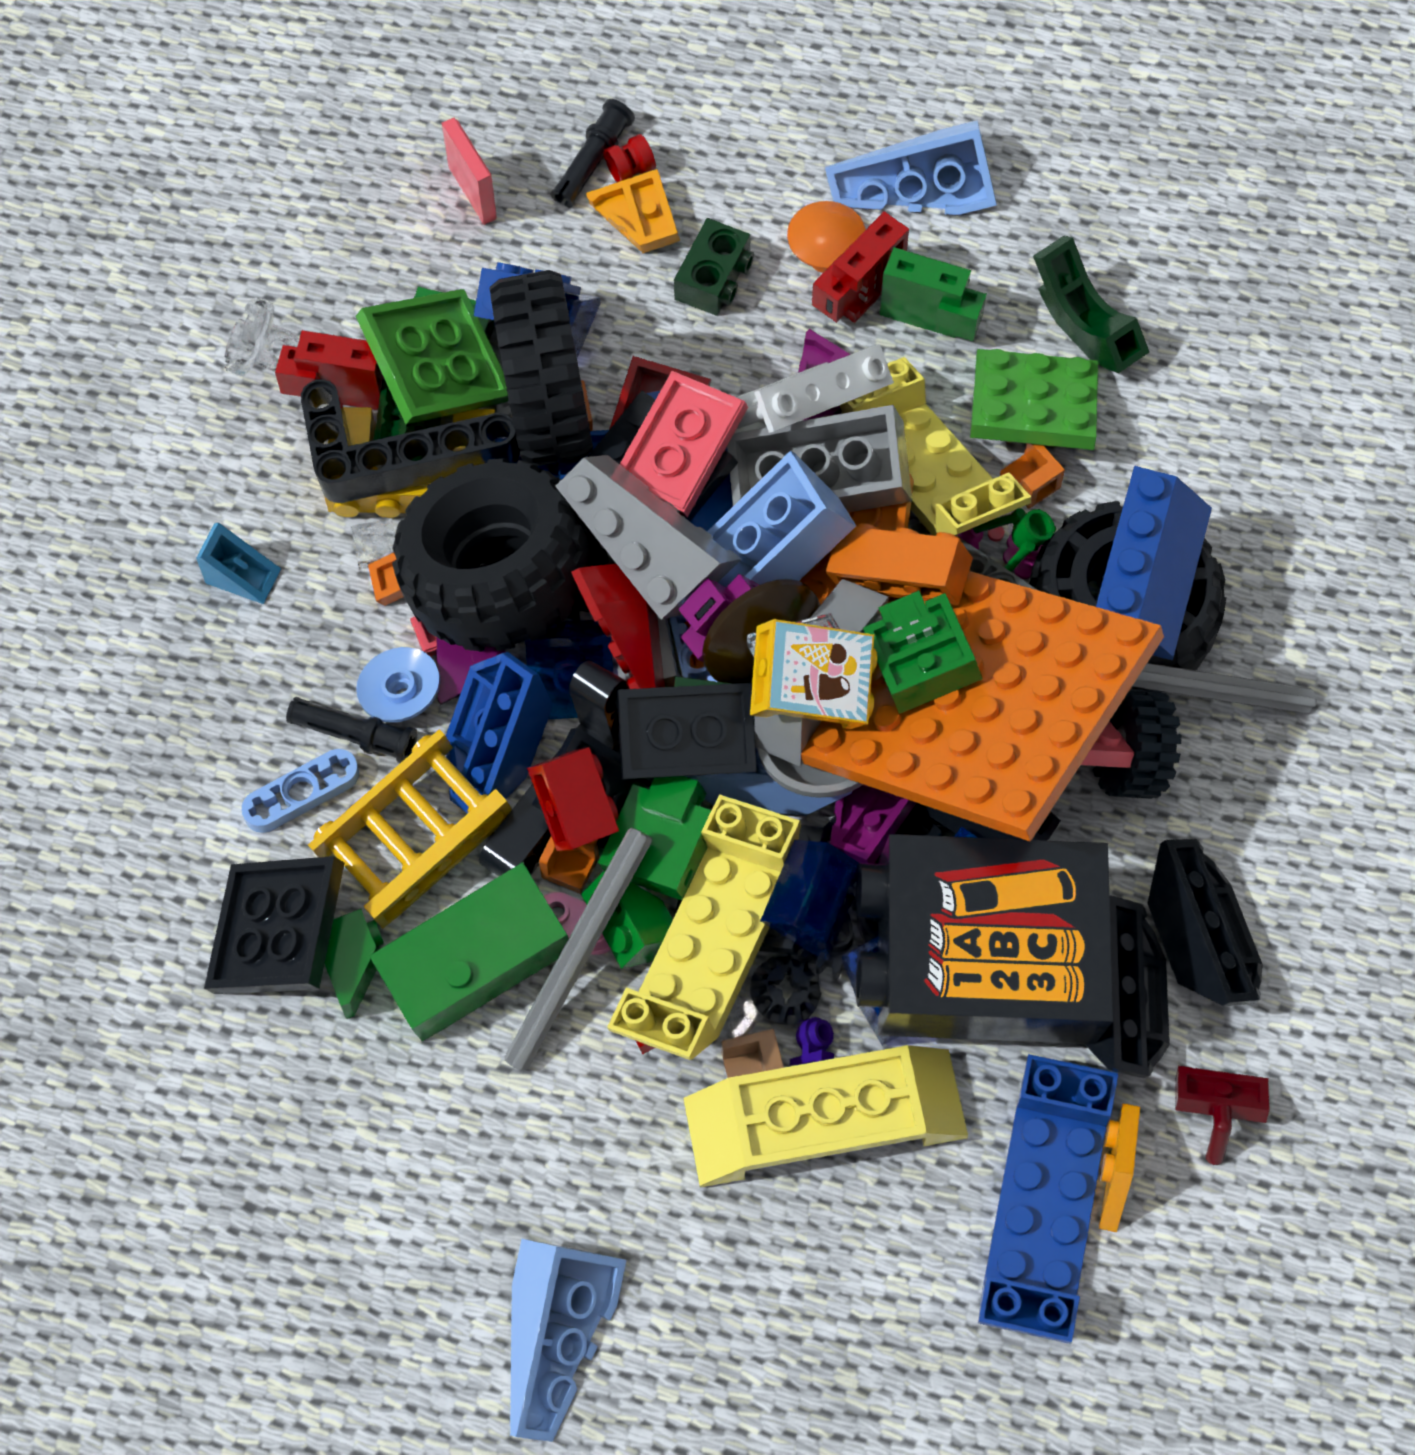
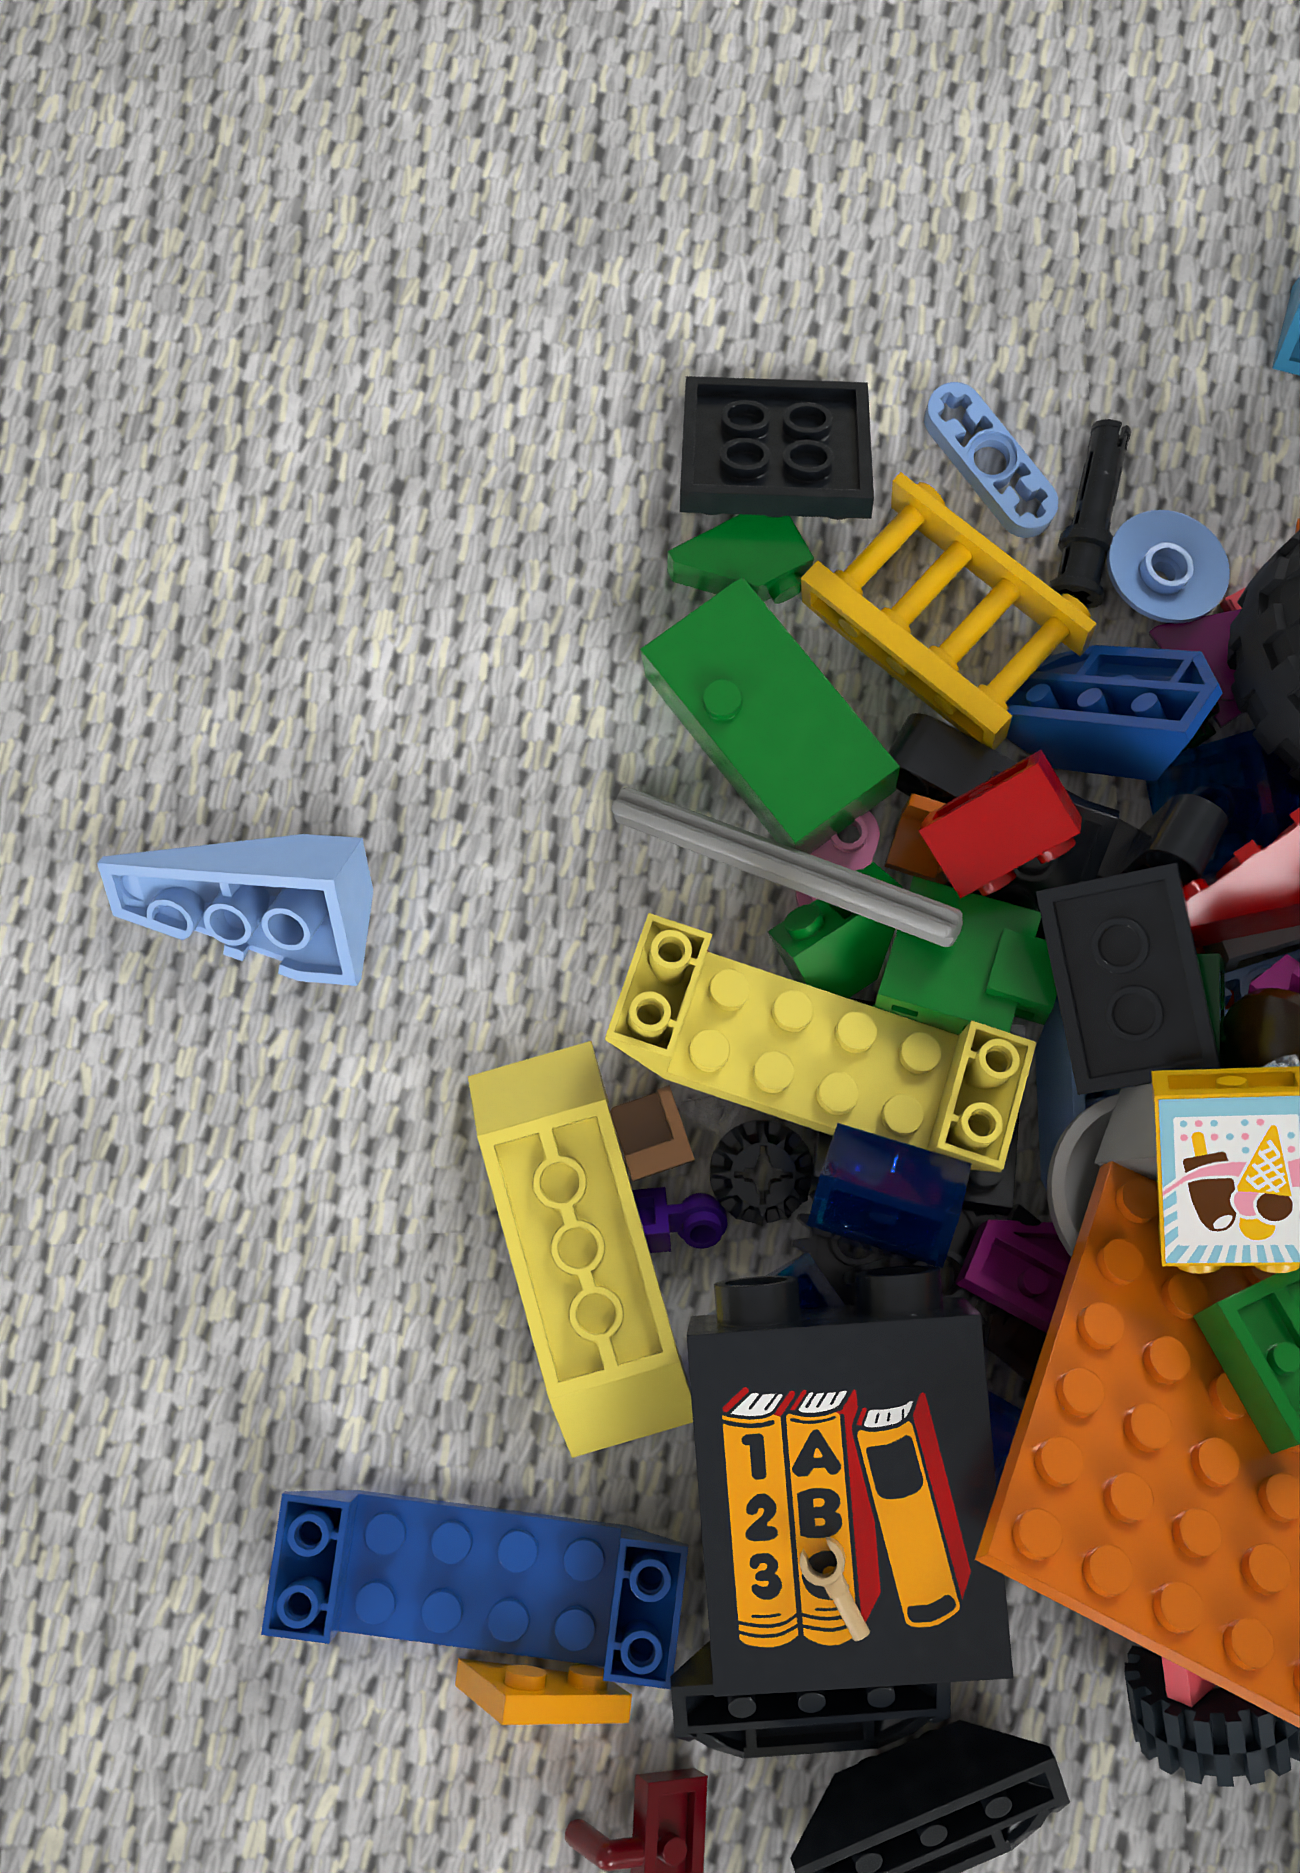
camera: 85 degrees right, 15 degrees up
none -> tan hand [799,1537,870,1641]

